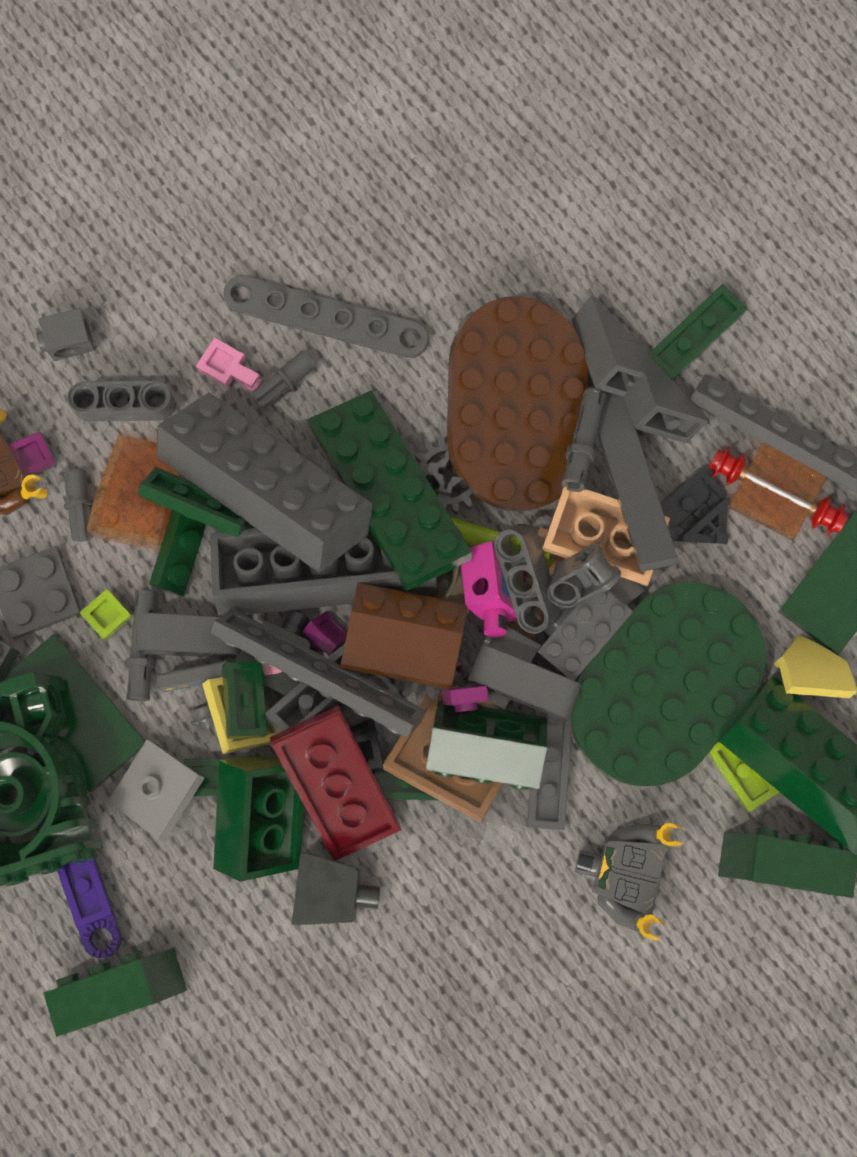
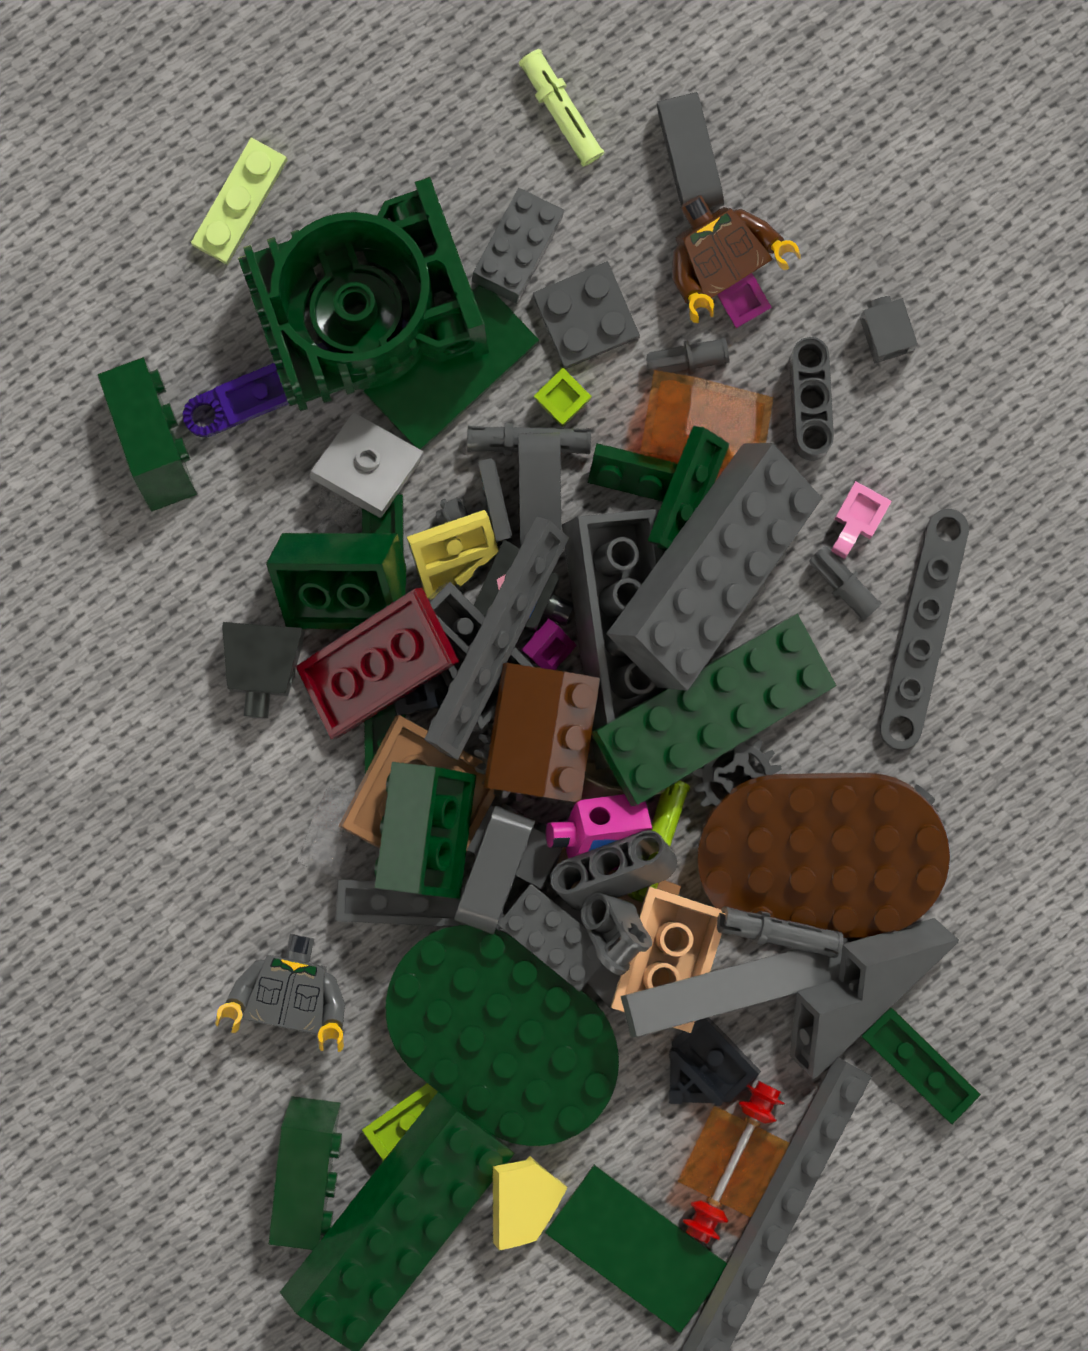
camera: 85 degrees right, 5 degrees up
dark green plate [222,662,268,739] -> none
magenta plate [442,686,488,712] -> none

